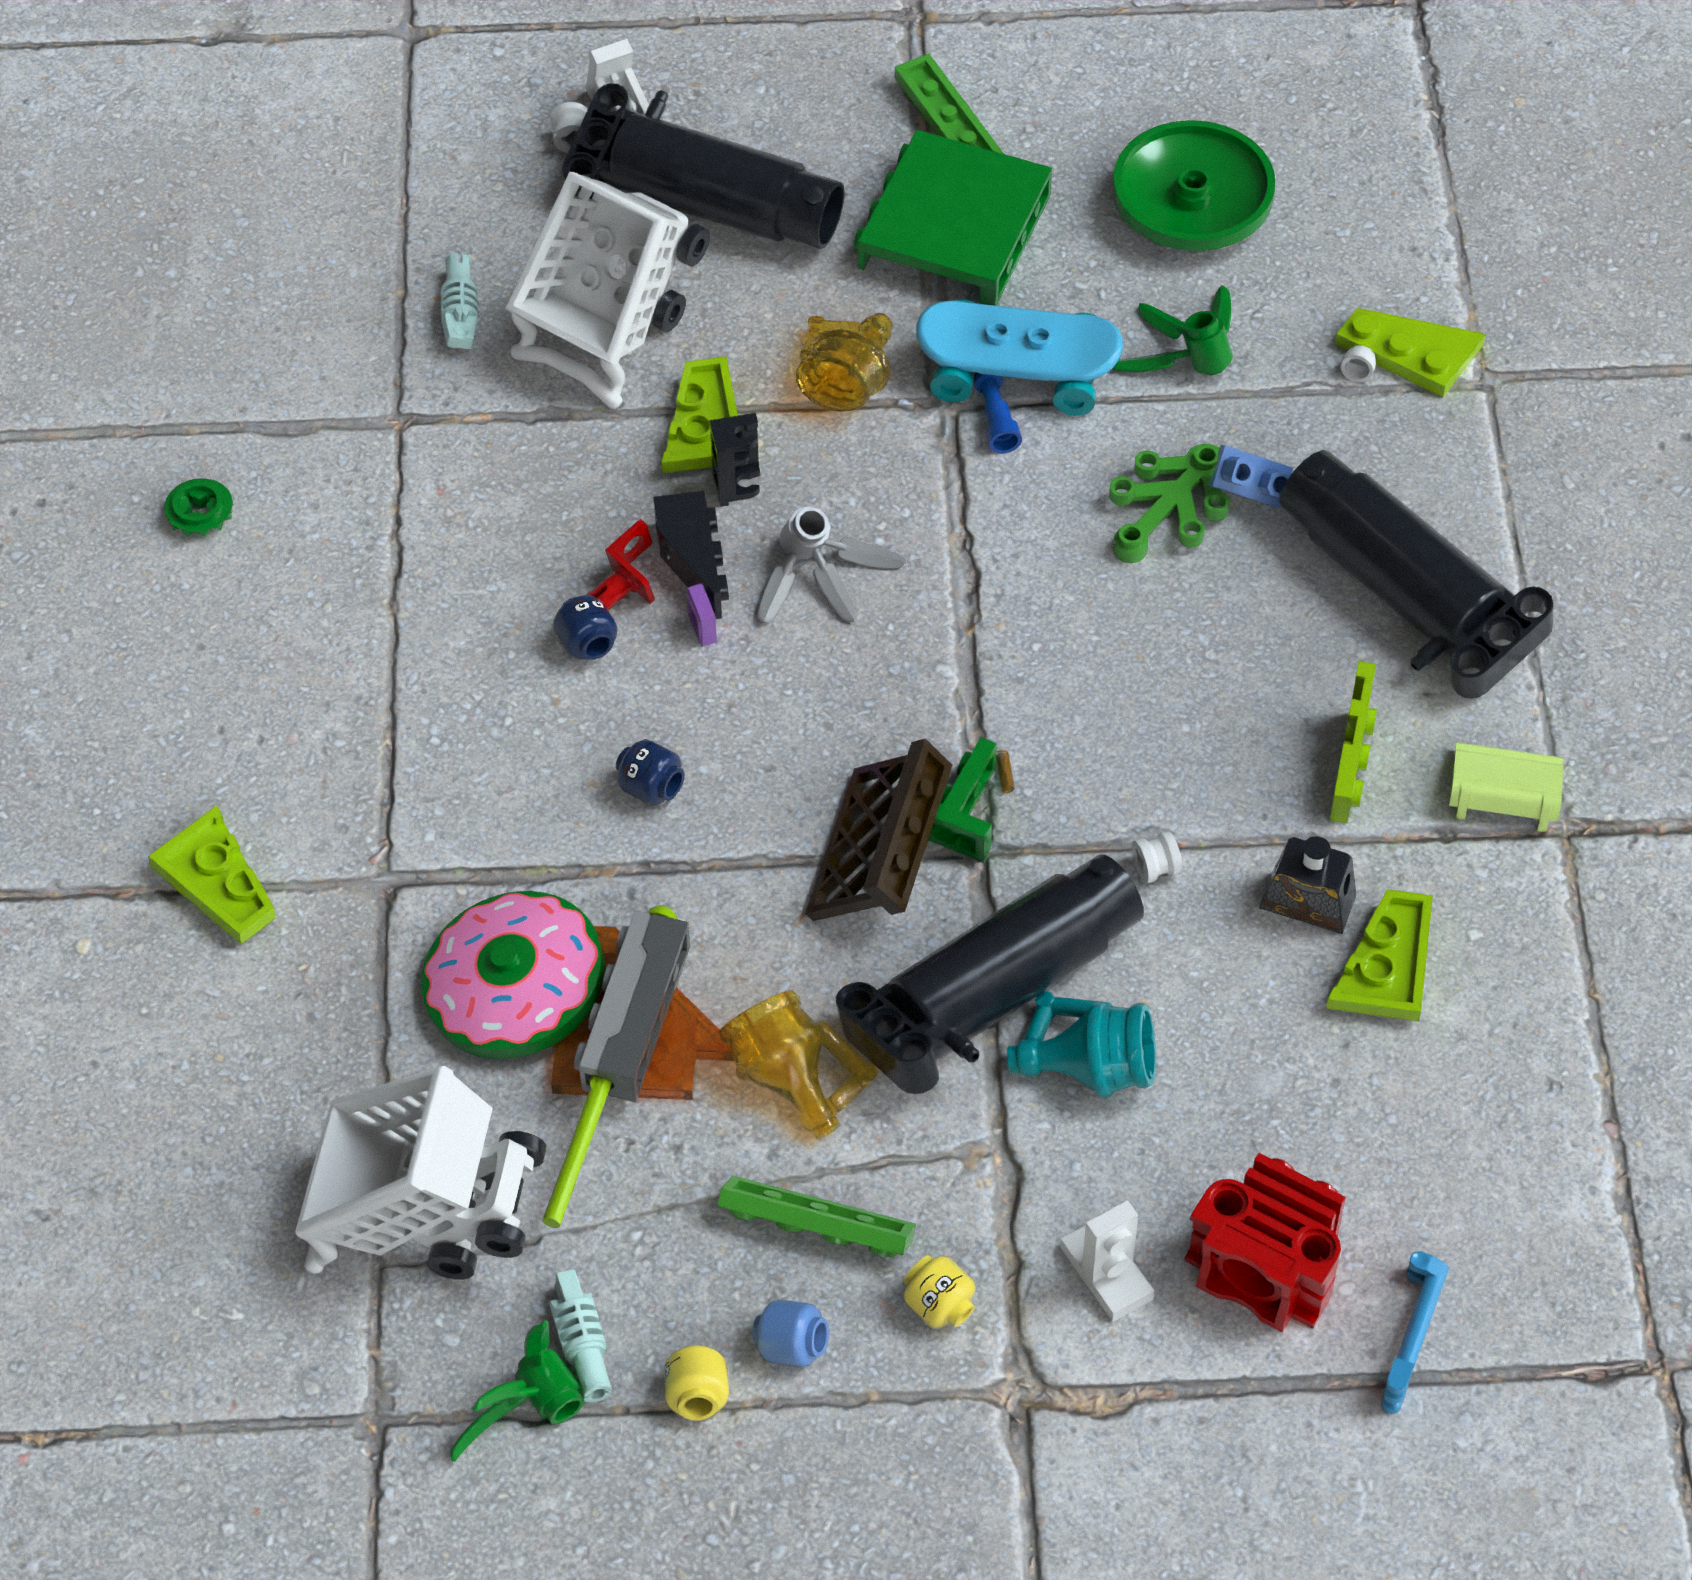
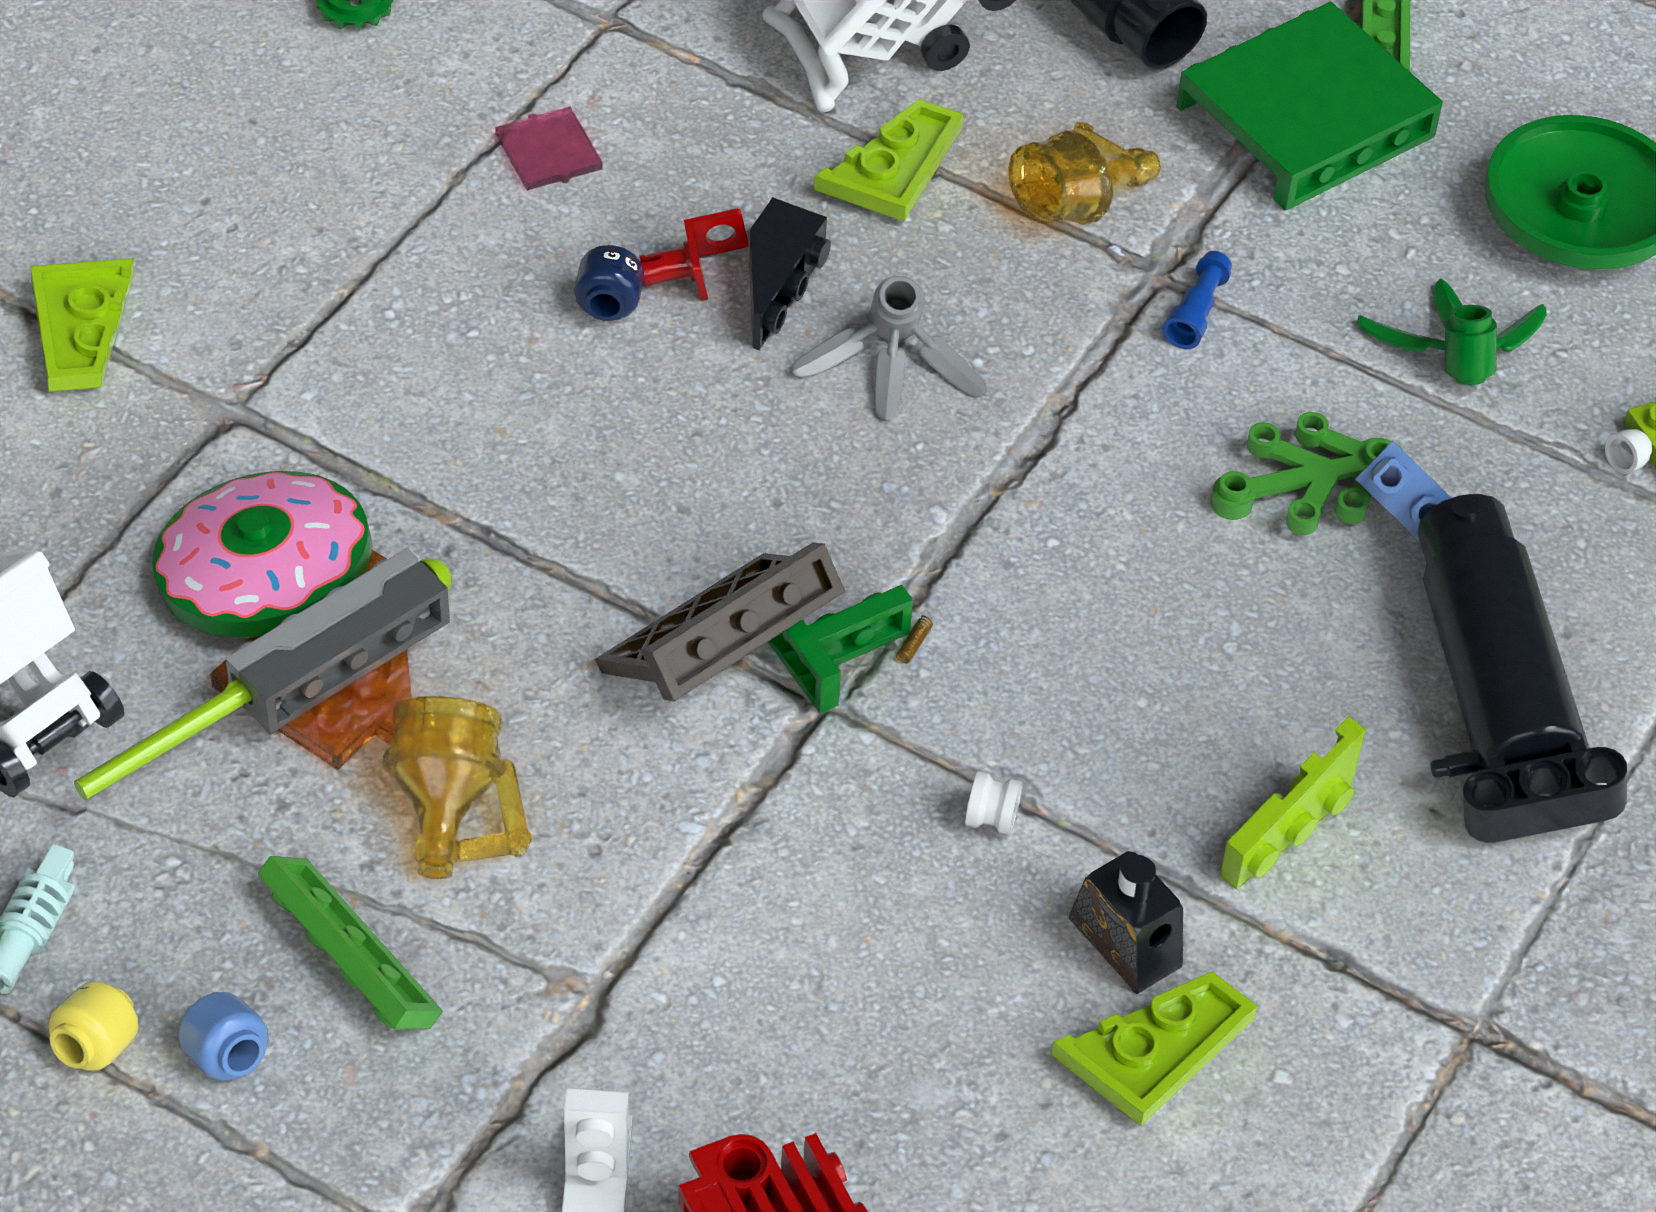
camera: 30 degrees right, 5 degrees down
dark blue head [616,739,685,805] -> none
medium lavender tile [686,583,717,646] -> none
black hinge [709,413,760,507] -> none
black piece [836,854,1144,1094] -> none
light yellow head [903,1255,976,1328] -> none
medium azure piece [916,299,1123,416] -> none
teal piece [1007,991,1156,1099] -> none
yellowish green piece [1449,742,1564,832] -> none
none -> clear pink piece [495,106,603,191]

